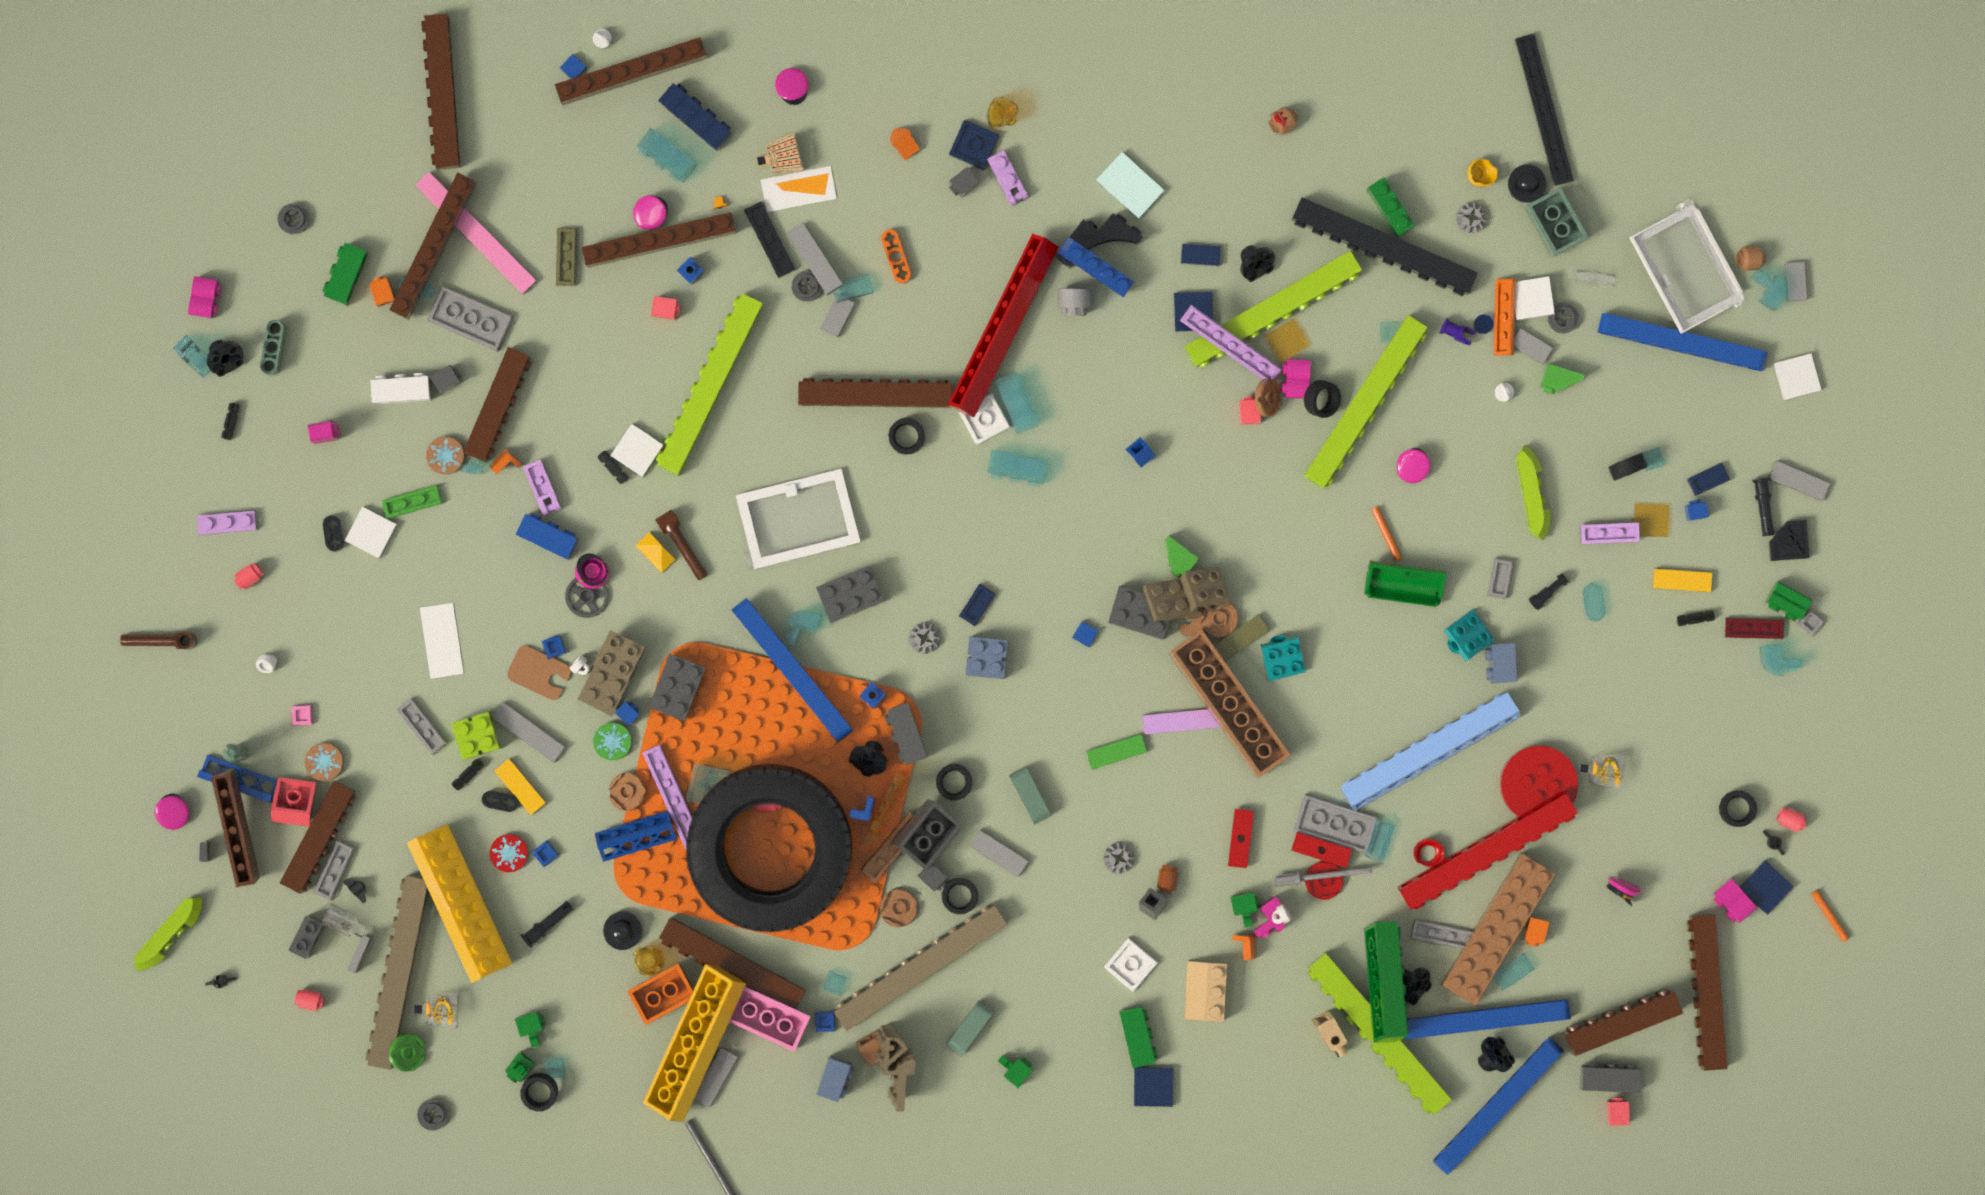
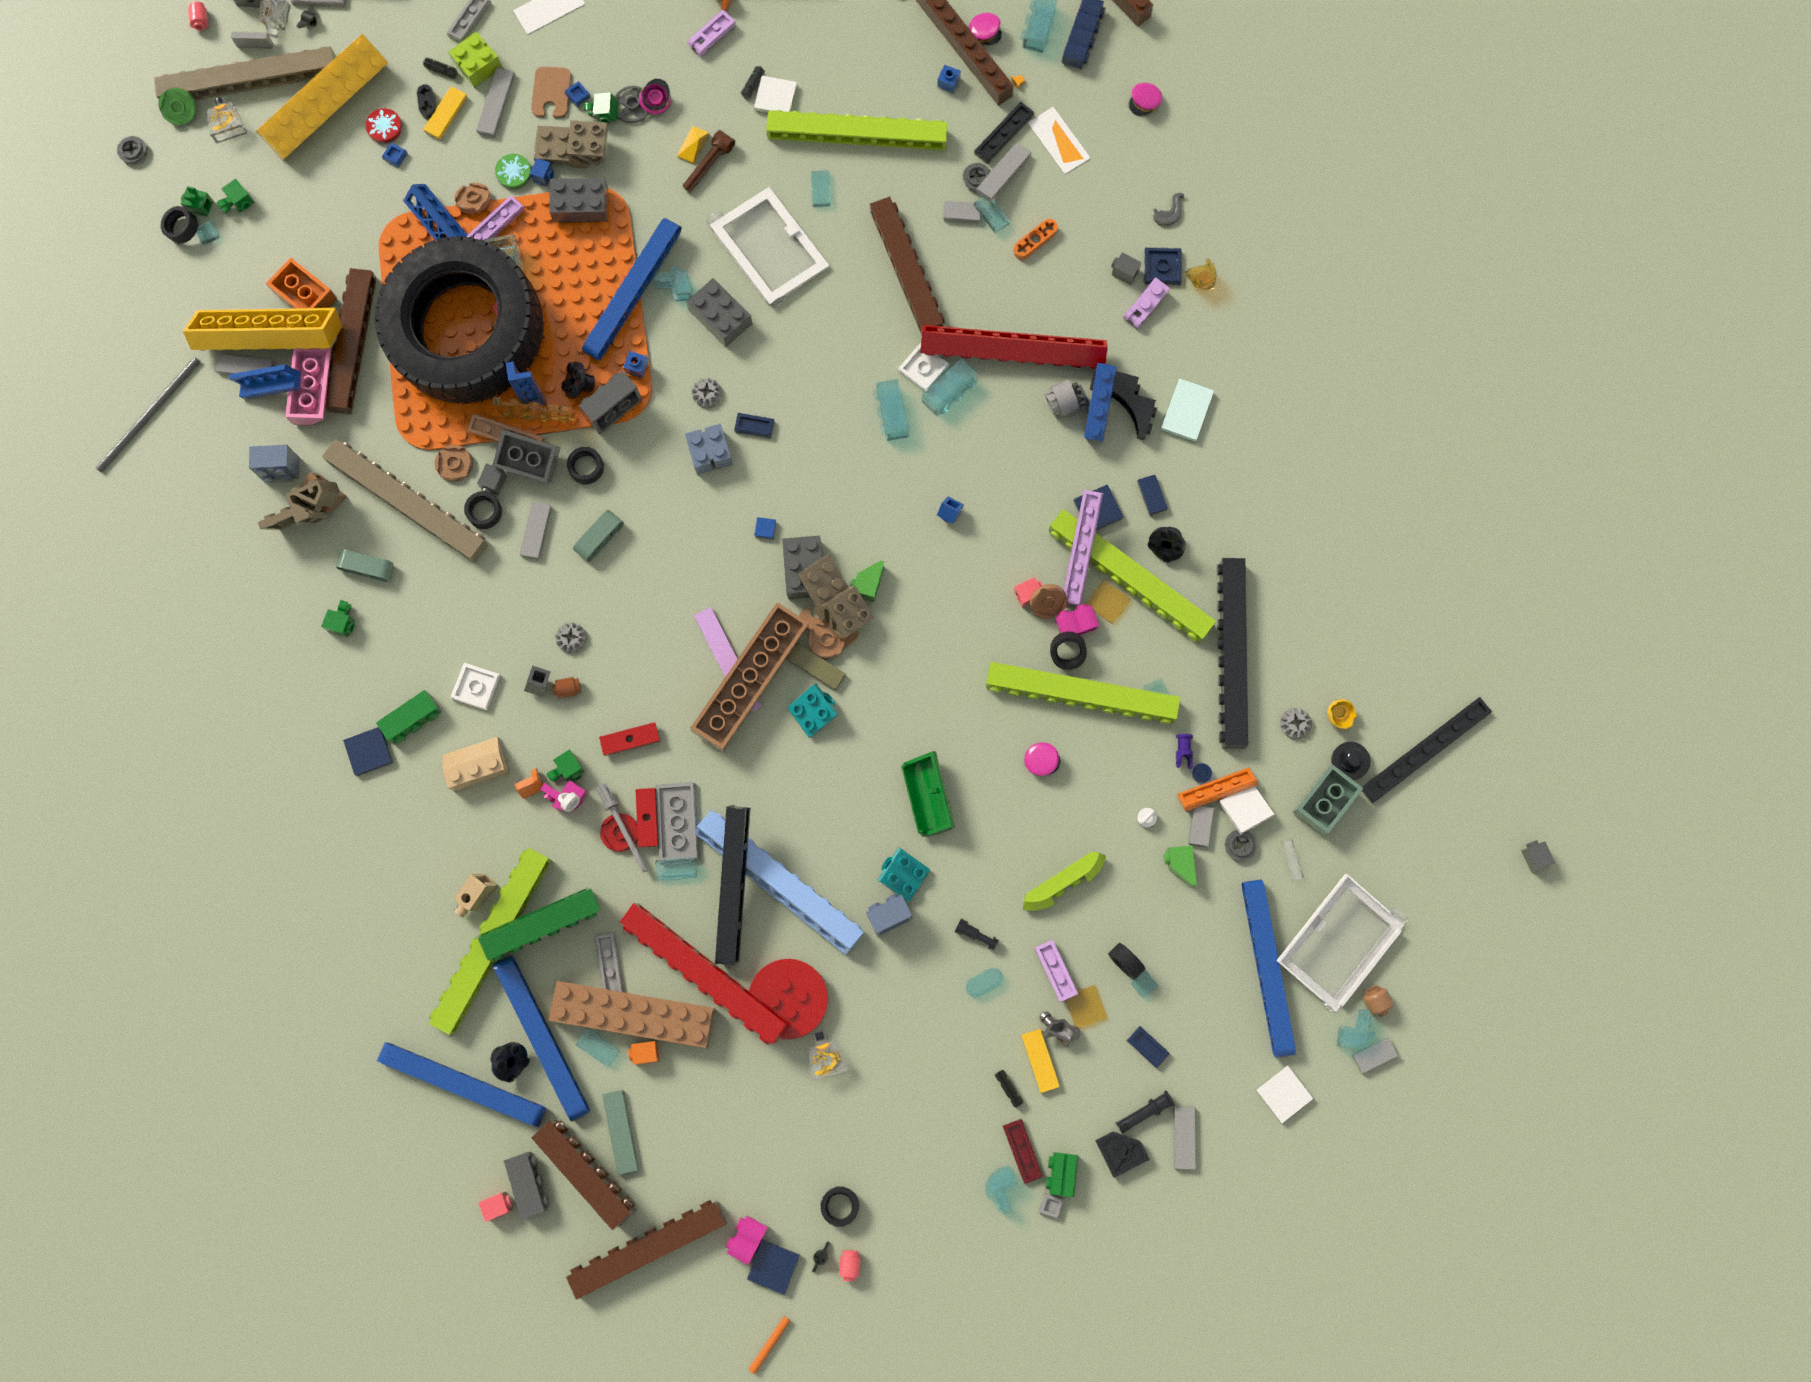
camera: 70 degrees right, 10 degrees down
blue brick [515,512,579,560] -> none
black pin [520,900,574,948] -> none
white tile [569,655,590,675] -> none
black plate [603,911,642,950] -> none
clear yellow helmet [633,946,665,976] -> none
coral brick [651,296,681,320] -> none
tan torso [757,133,804,173] -> none
blue tile [815,1012,835,1032] -> none
clear light blue tile [822,971,847,996] -> none
black tyre [888,418,925,455] -> none
orange tile [890,128,920,160] -> none
bright green tile [1086,734,1147,770] -> none
medium nougat head [1268,107,1298,135] -> none
green brick [1366,177,1415,238] -> none
orange bar [1371,507,1402,562] -> none
black plate [1402,967,1432,1005] -> none
red piece [1413,839,1445,868] -> none
light grey tile [1487,558,1514,599] -> none
dark pink piece [1606,876,1641,907] -> none
blue plate [1684,499,1709,521] -> none
none -> blue fence [229,364,301,399]
none -> green brick [584,93,619,123]
none -> sand green tile [602,1090,639,1175]
none -> black tile [715,805,751,965]
none -> clear light blue tile [811,170,831,207]
none -> flat silver piece [1039,1012,1081,1048]
none -> dark grey gear [1072,382,1089,411]
none -> dark grey piece [1153,193,1184,226]
none -> dark grey brick [1522,840,1555,872]

